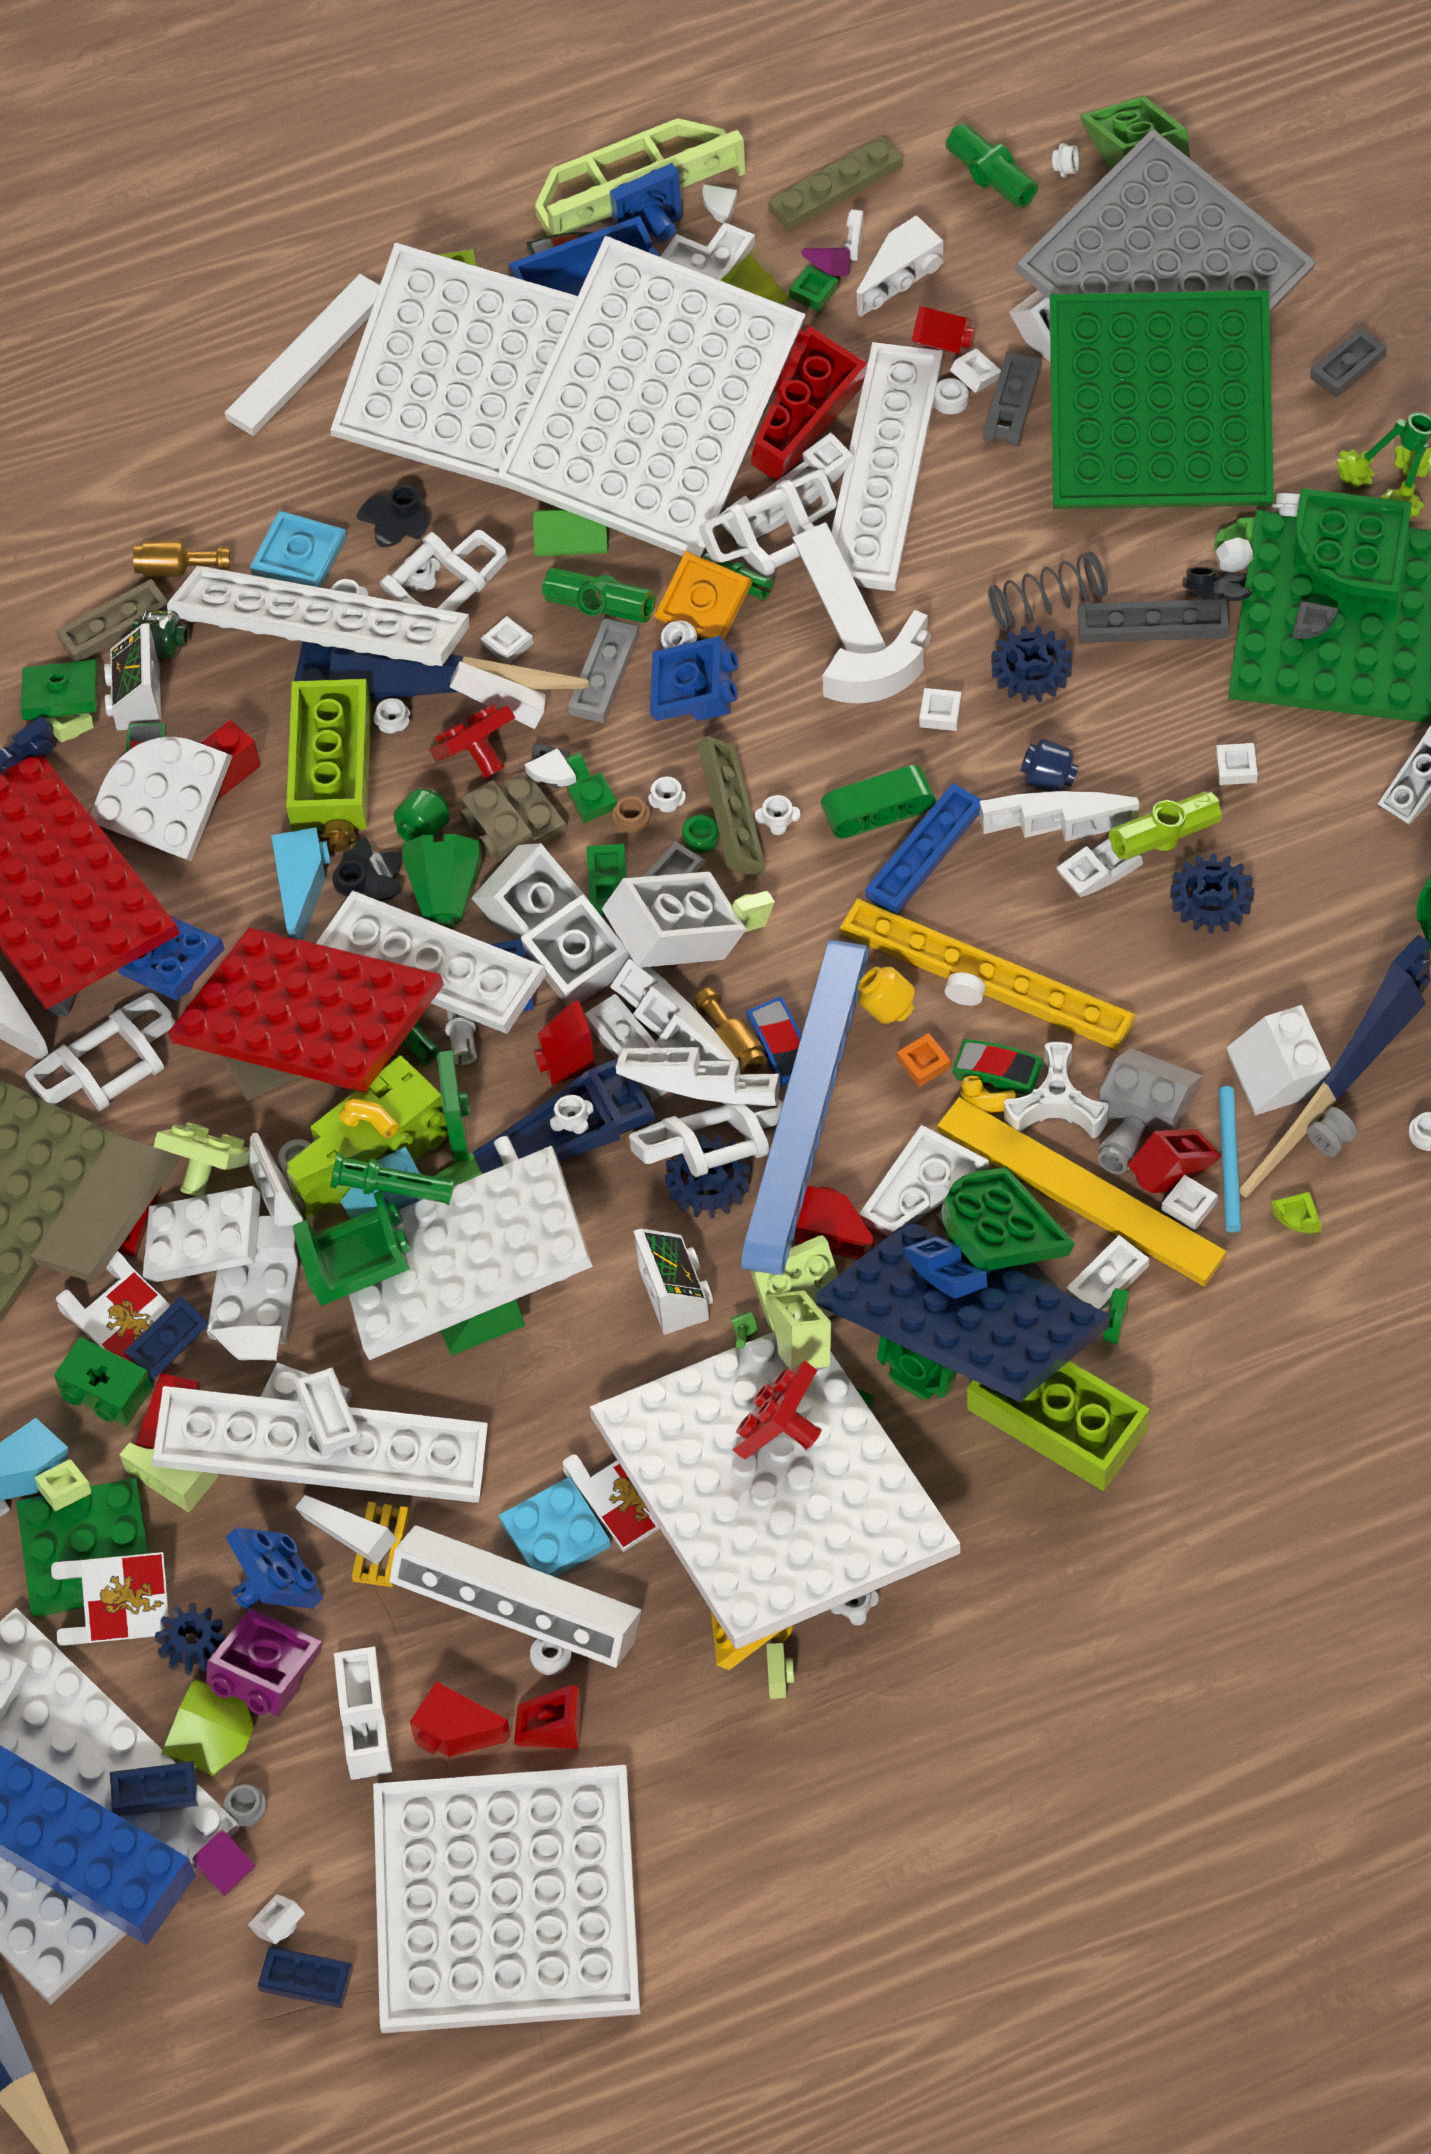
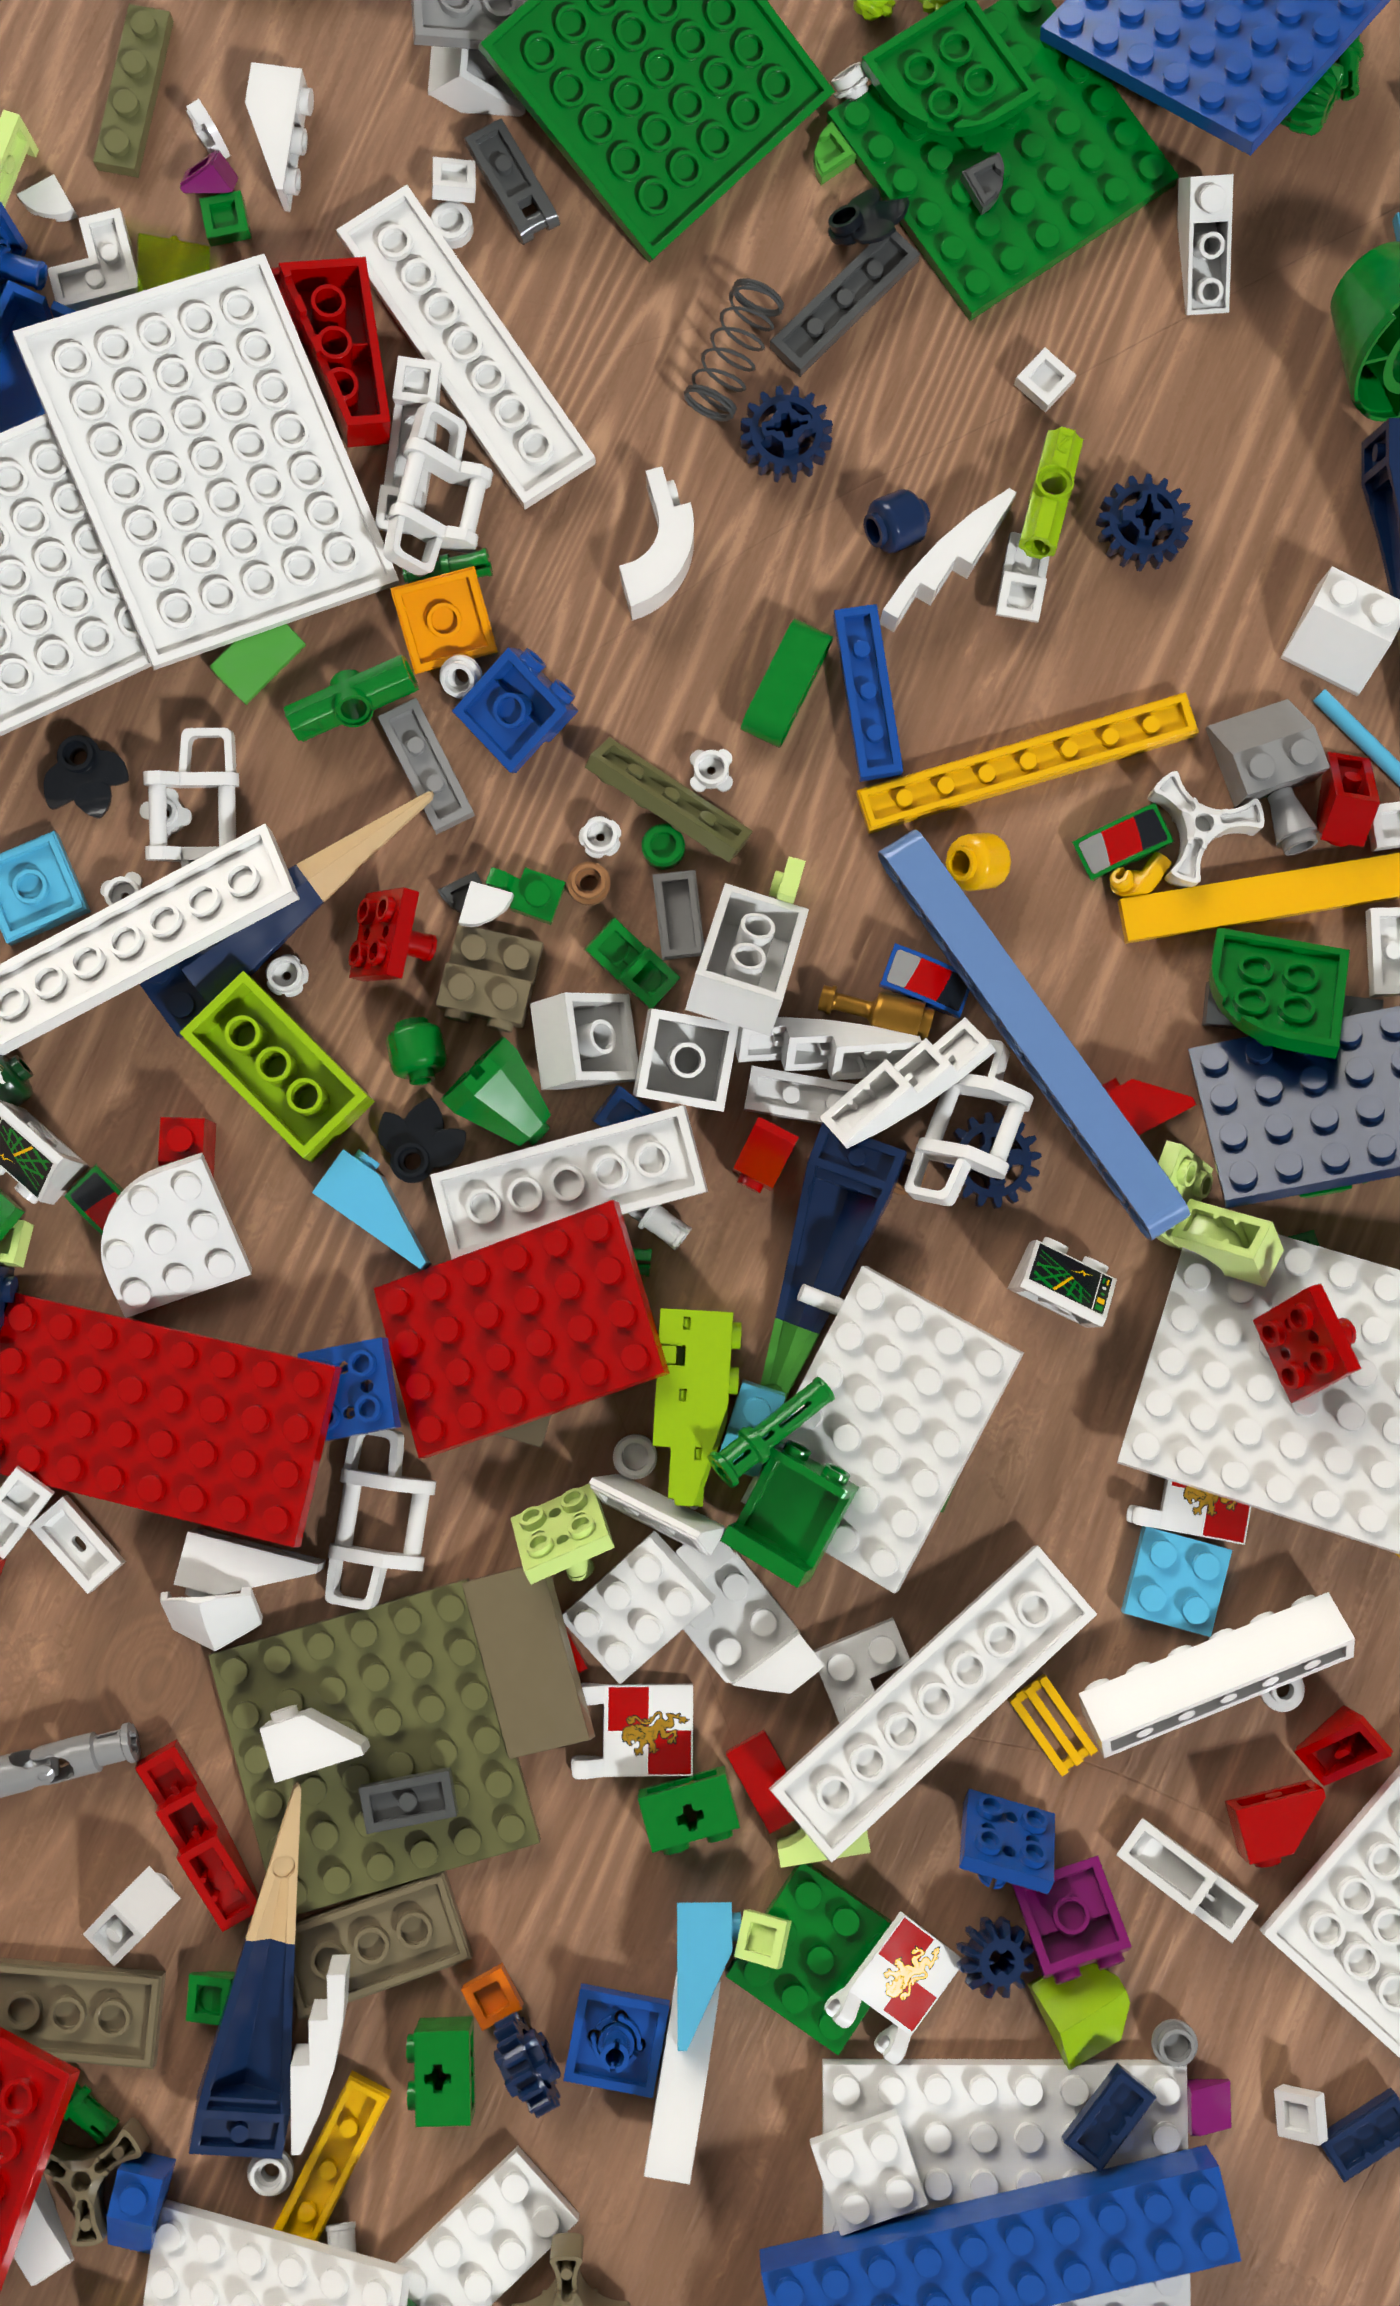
camera: 50 degrees left, 25 degrees up
dark blue plate [123,1296,210,1382] -> none
white tile [294,1368,361,1455] -> none
white piece [295,1495,397,1565] -> none
pearl gold plate [319,820,357,852] -> none
yellow arm [339,1098,399,1139] -> none
green plate [437,1050,470,1162] -> none
white piece [450,662,546,729] -> none
white tile [481,616,534,665] -> none
white plate [550,1095,594,1134] -> none
bright green hand [730,1311,758,1349] -> none
white tile [792,522,886,654] -> none
white wing [859,1125,989,1237] -> none
orange plate [897,1033,951,1088] -> none
blue slope [904,1237,987,1299] -> none
red slope [911,306,976,356] -> none
white plate [919,688,962,731] -> none
white tile [945,972,985,1006] -> none
white tile [1216,538,1253,573] -> none

